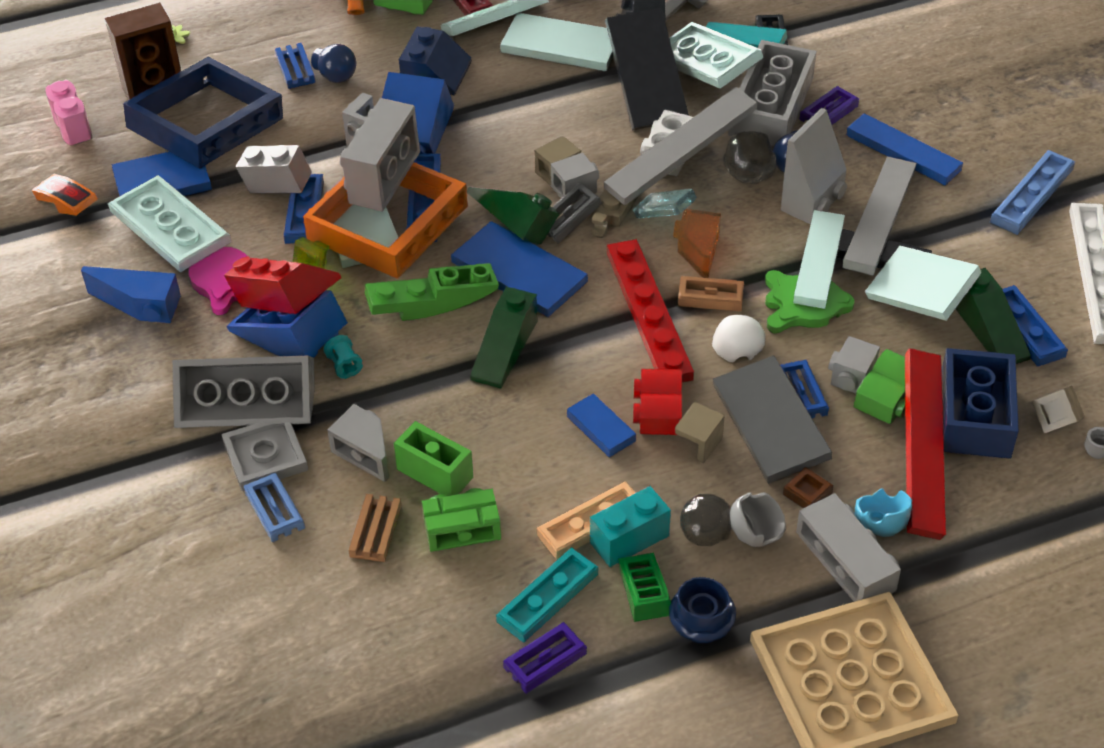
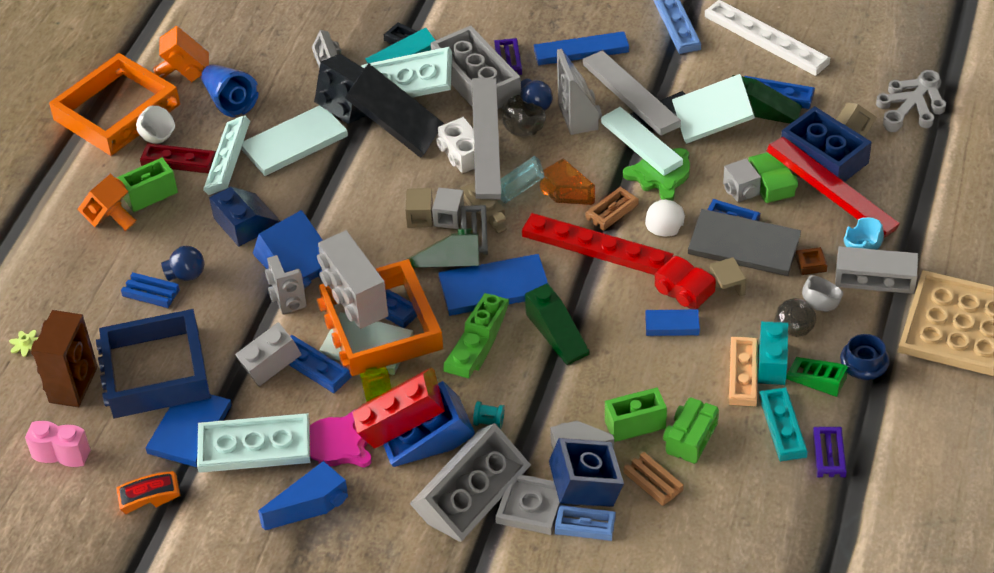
camera: 50 degrees left, 0 degrees up
none -> dark blue brick [549,438,624,507]

